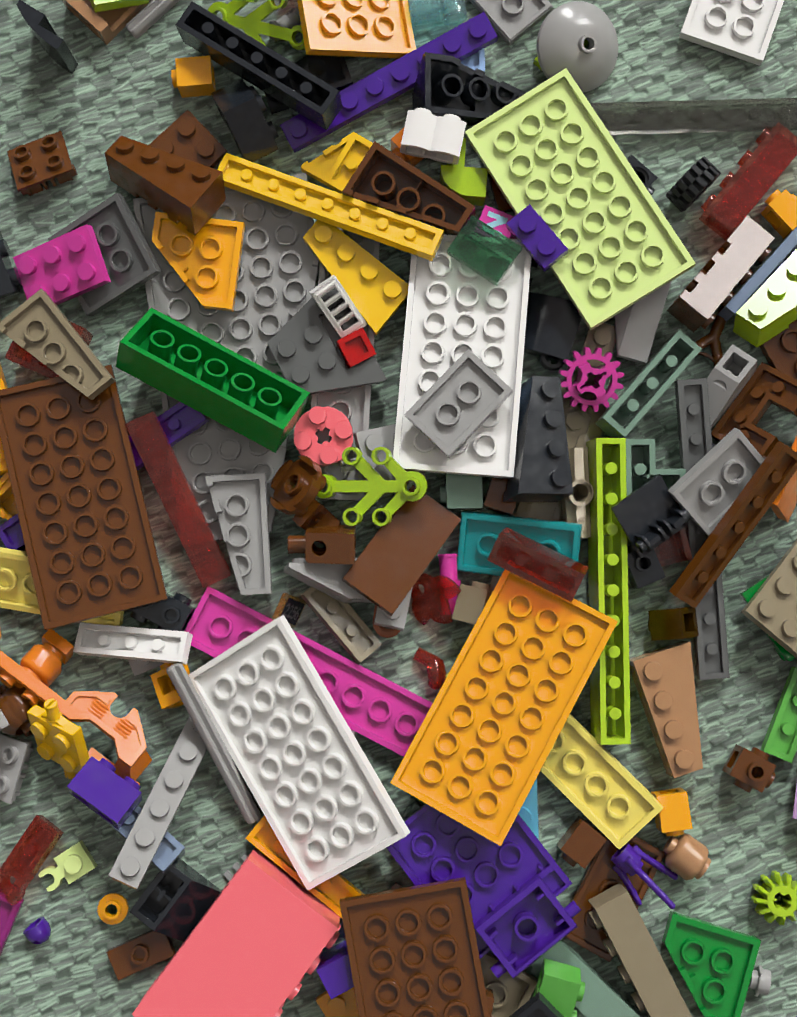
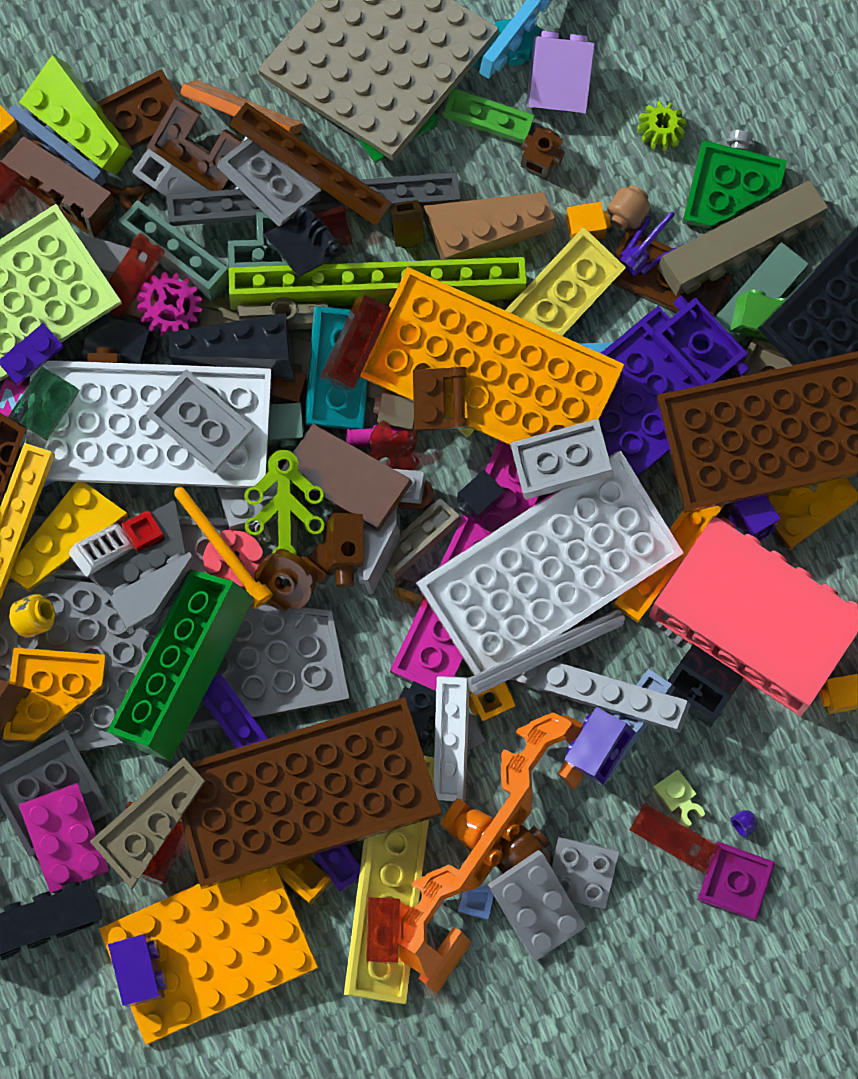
camera: 95 degrees left, 10 degrees down
yellow plate [27,699,90,779] -> none
light orange plate [97,893,129,925] -> none
reddish brown plate [106,930,176,981] -> none
clear red plate [125,411,232,588] -> none
light grey wing [205,473,272,595] -> none
clear red arm [413,647,447,690] -> none
reddish brown brick [557,816,607,869] -> none
black brick [627,545,666,589] -> none
none -> yellow head [9,594,55,638]
none -> reddish brown plate [87,348,123,363]
none -> clear red plate [108,232,165,318]
none -> light grey slope [109,552,194,635]
none -> light orange piece [174,487,273,609]
none -> reddish brown plate [413,367,469,431]
none -> black brick [457,469,505,522]
none -> light grey plate [510,419,613,500]

